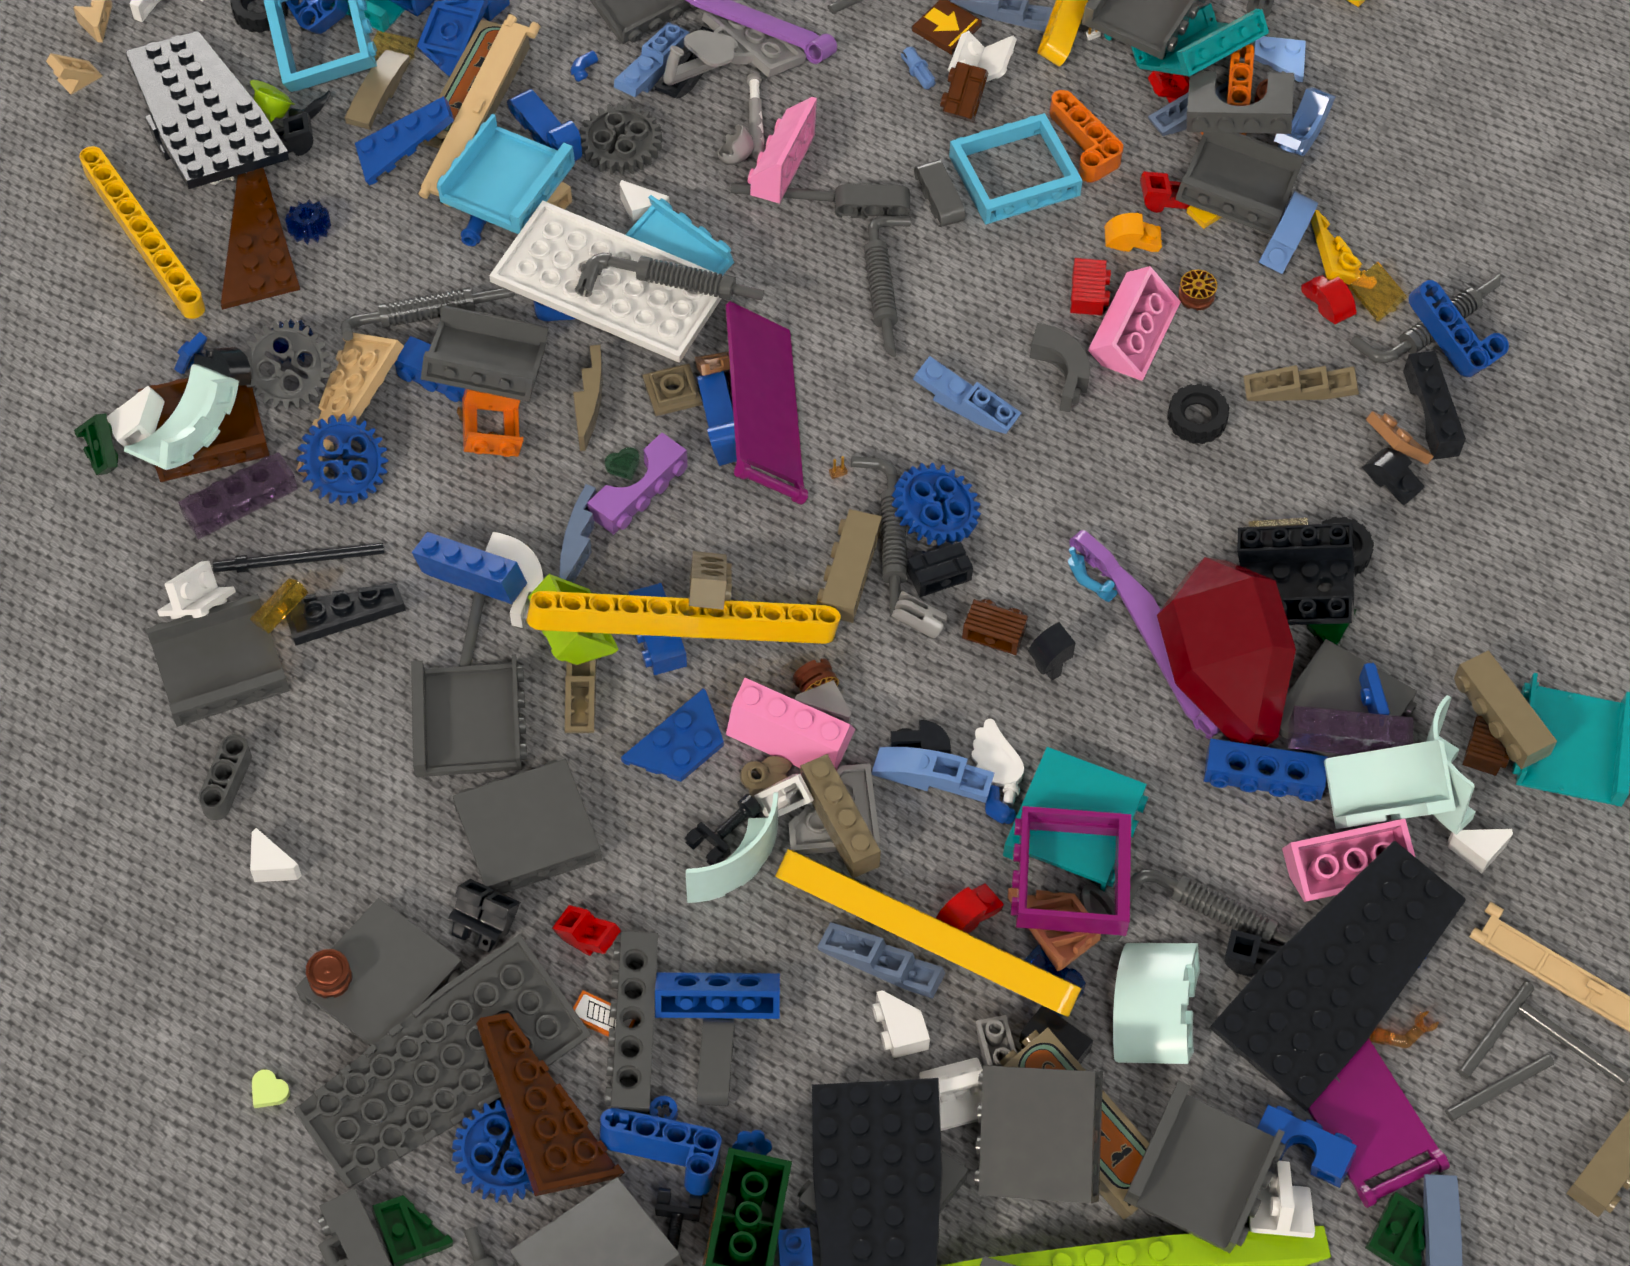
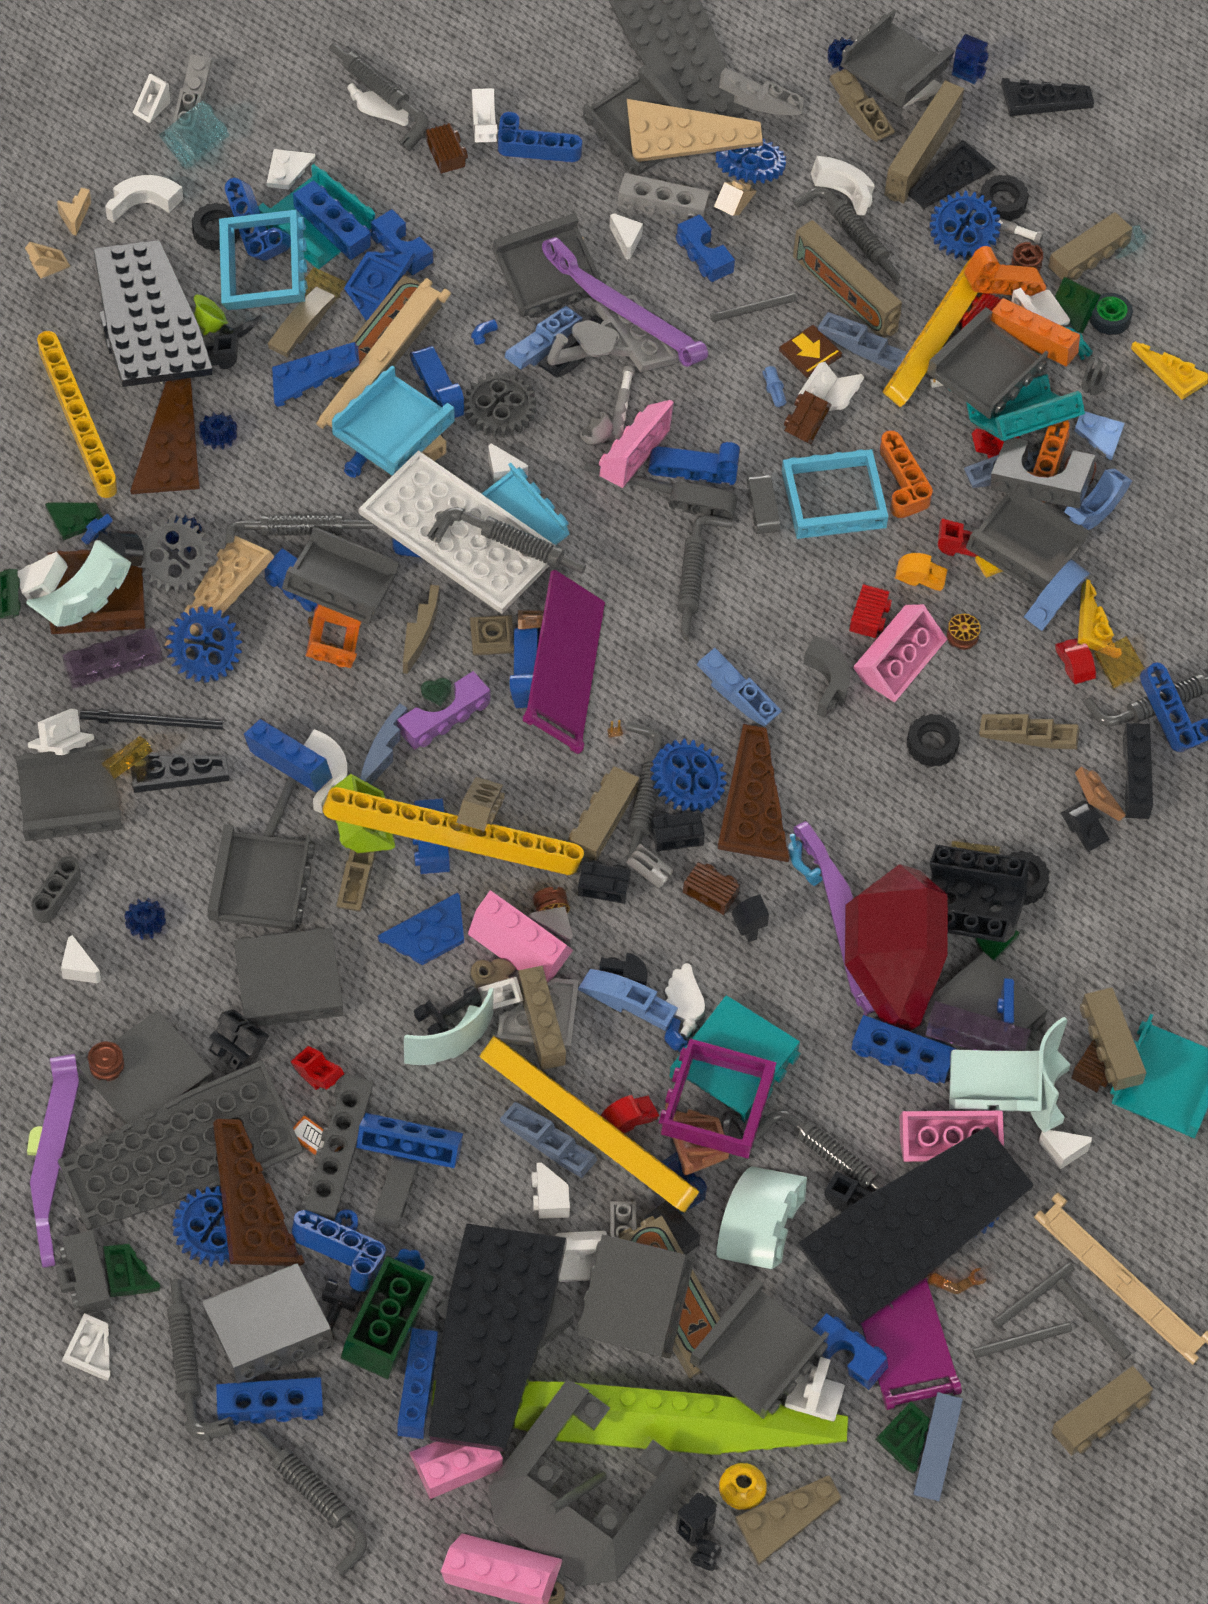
camera: 10 degrees right, 0 degrees up
none -> medium lavender piece [30,1054,79,1268]
none -> dark green wing [45,502,103,541]
none -> clear blue gear [124,897,166,940]
none -> black brick [578,860,631,904]
none -> blue beam [648,442,740,485]
none -> reddish brown wing [718,724,789,862]

